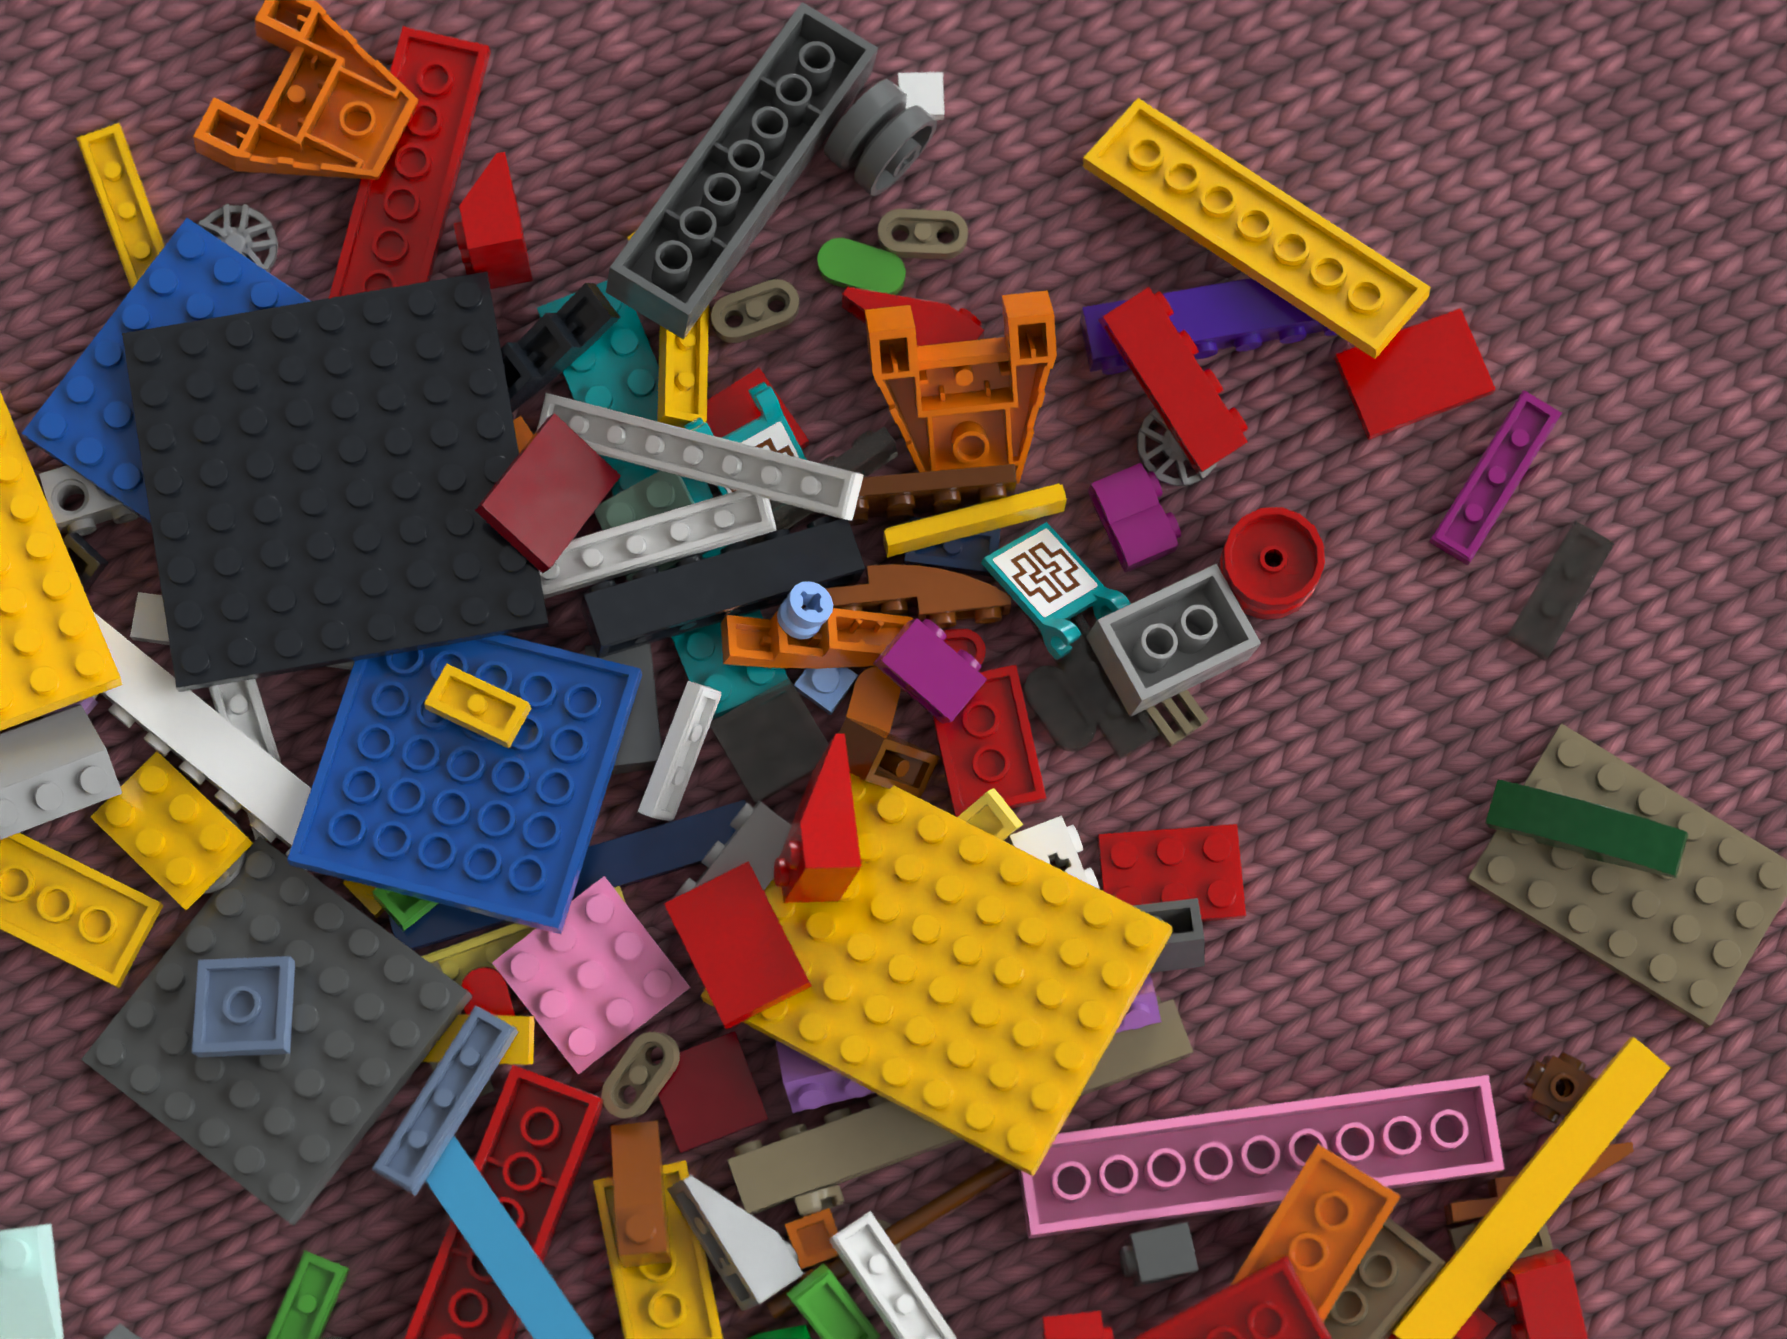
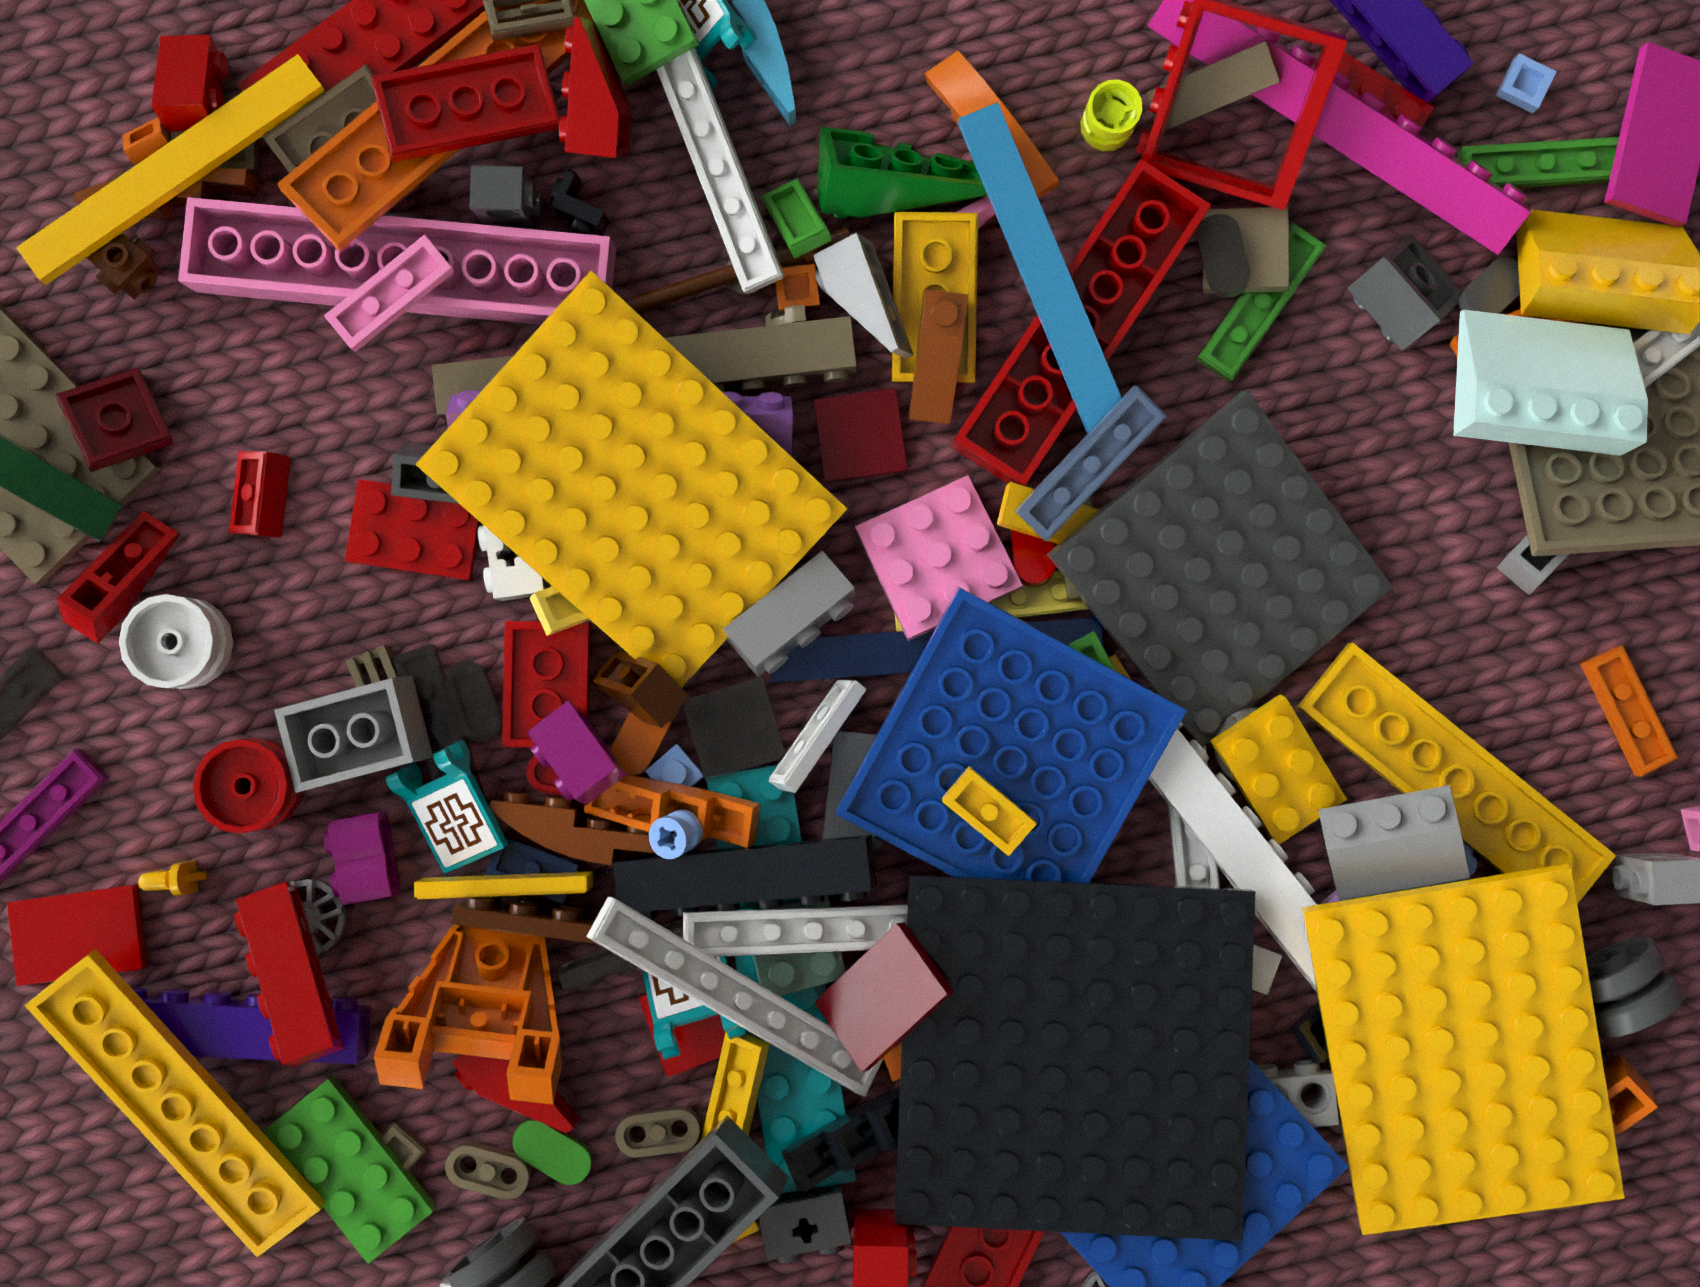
camera: 165 degrees left, 10 degrees up
sand blue plate [192,956,295,1057] -> none
dark tan plate [602,1032,680,1118] -> none
red tile [664,861,812,1030] -> none
red slope [773,734,862,903] -> none
none -> dark red tile [55,367,174,473]
none -> red slope [57,511,179,644]
none -> white wheel [119,594,233,689]
none -> orange plate [122,117,170,165]
none -> yellow piece [138,860,207,896]
none -> red slope [229,451,290,538]
none -> bright green plate [263,1075,438,1264]
none -> bright pink plate [324,234,455,352]
none -> dark tan tile [381,1121,428,1172]
none -> black bracket [550,169,609,236]
none -> dark grey brick [759,1184,851,1263]

